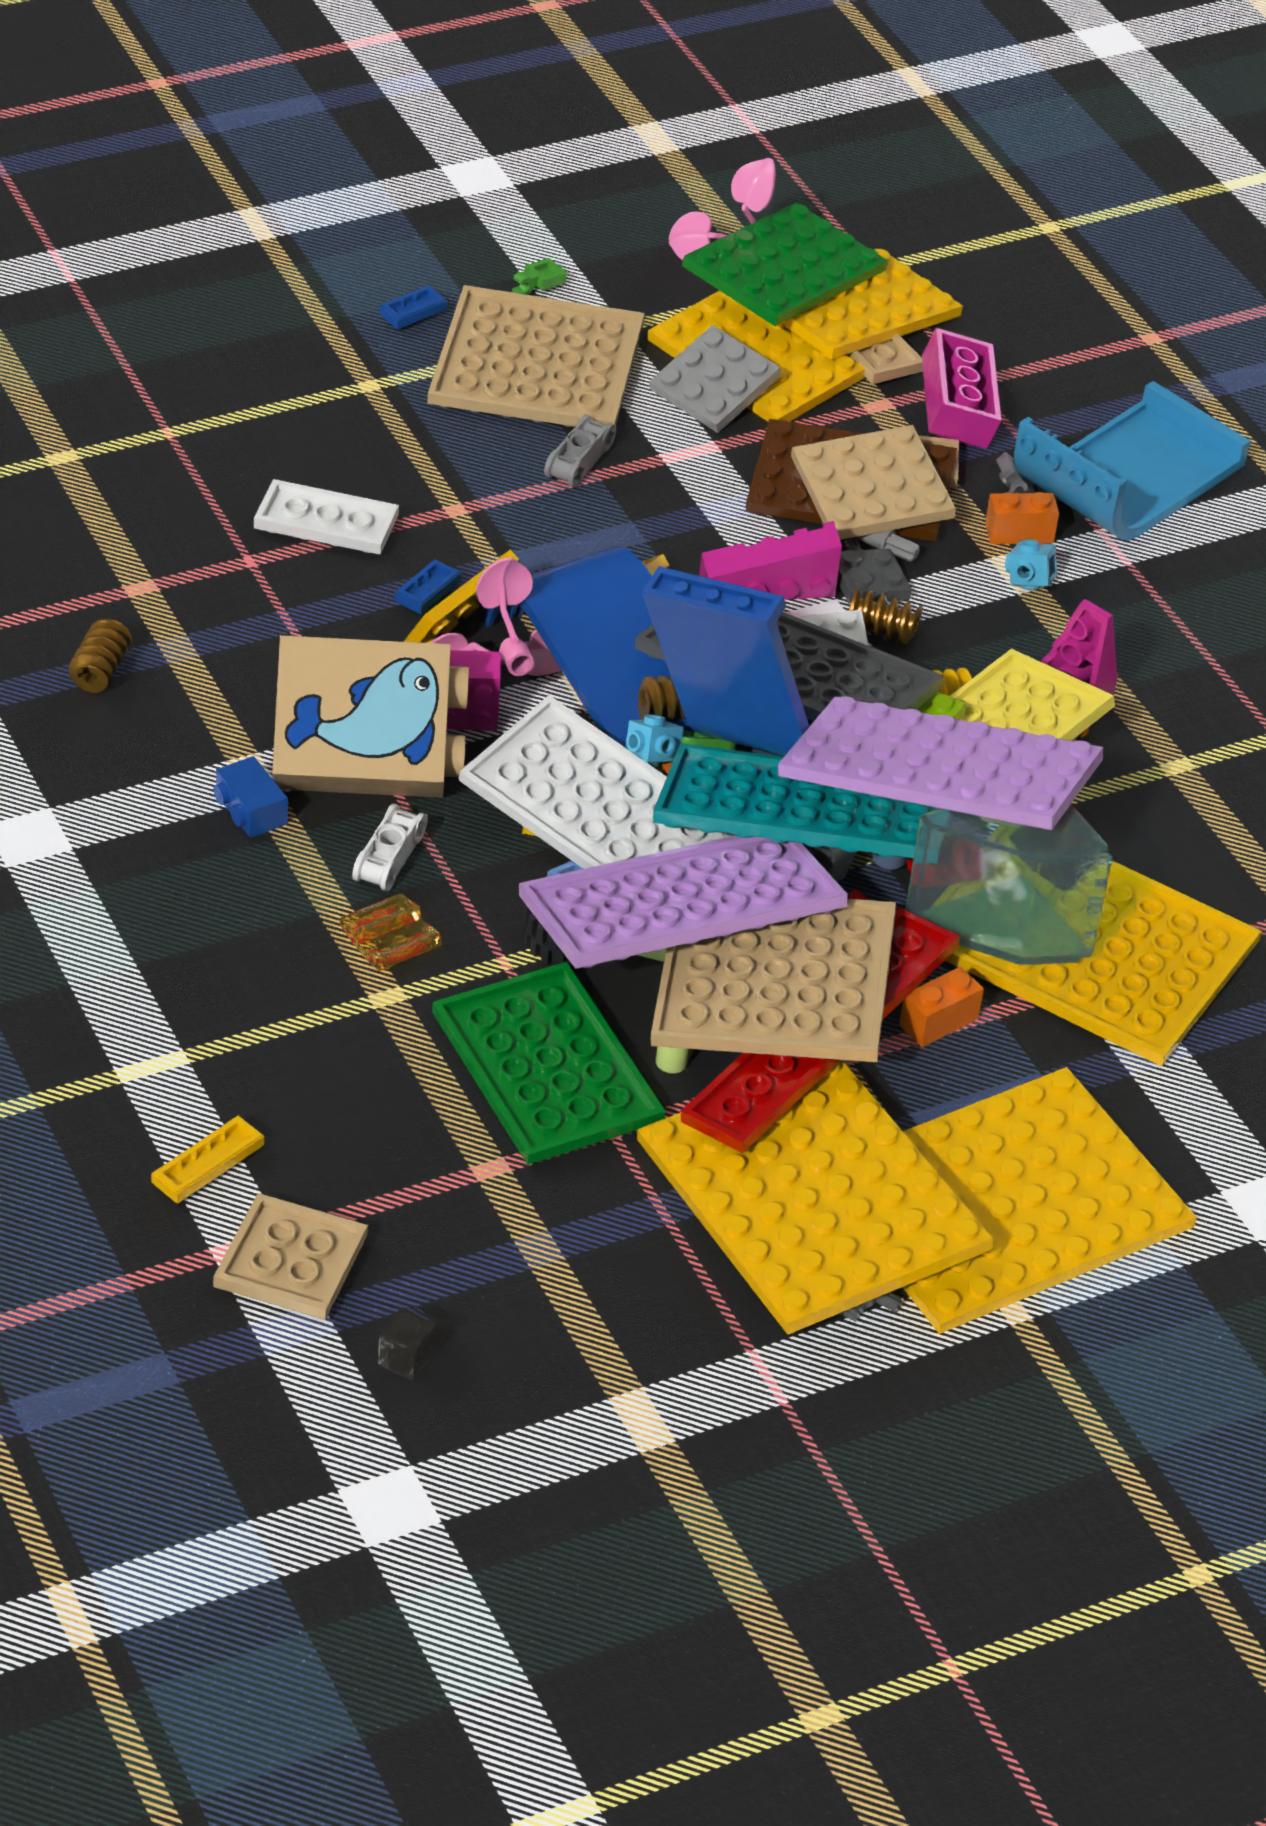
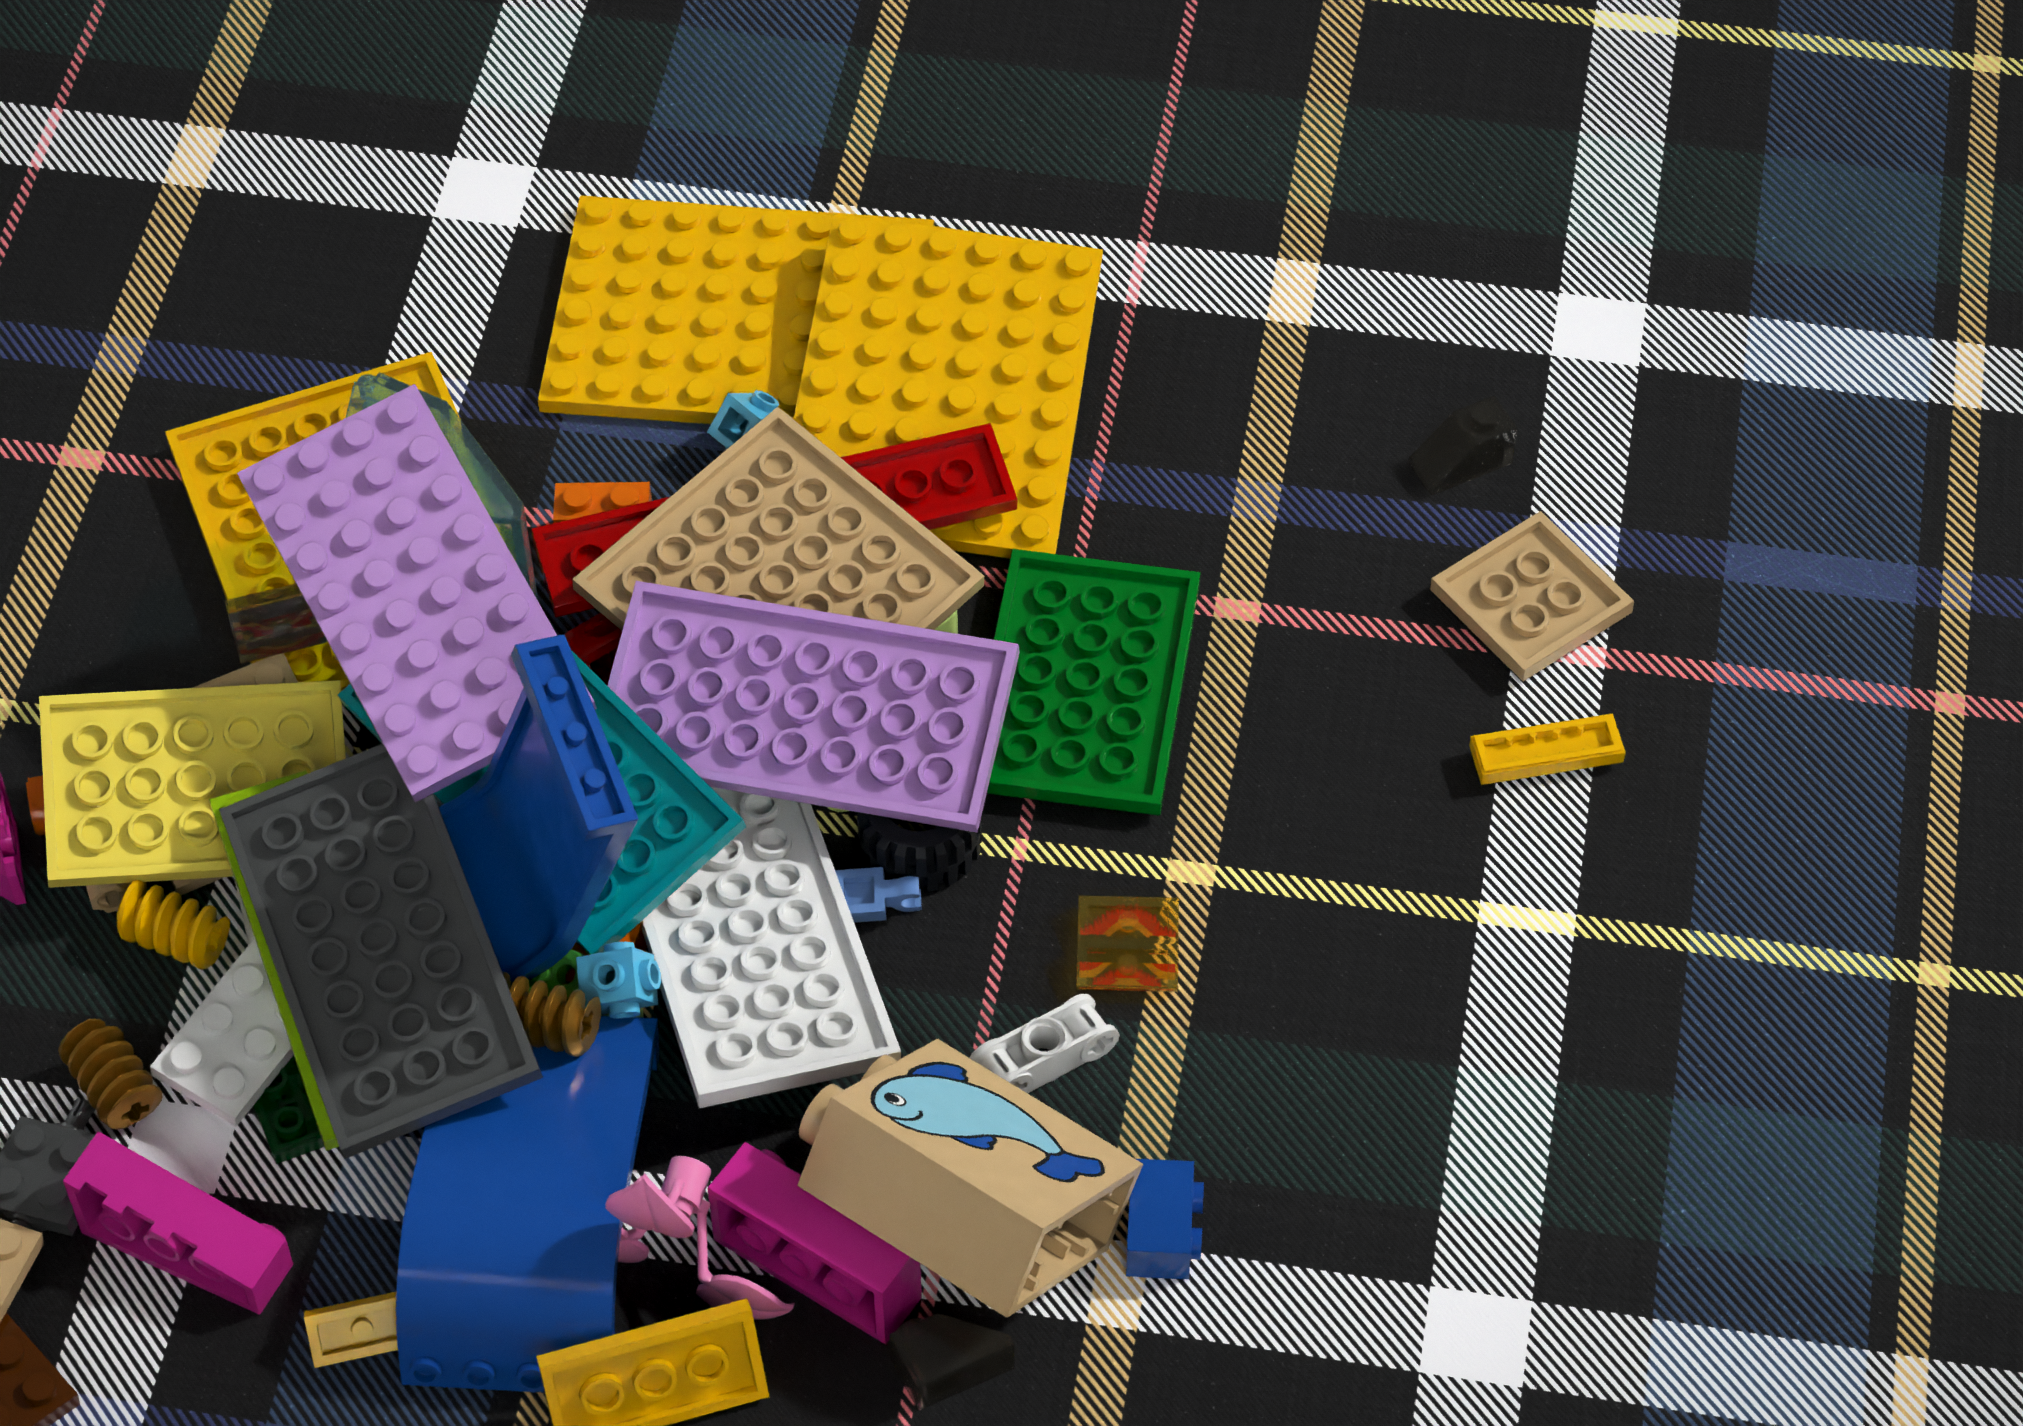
camera: 140 degrees left, 10 degrees up
none -> medium azure brick [707,390,779,450]

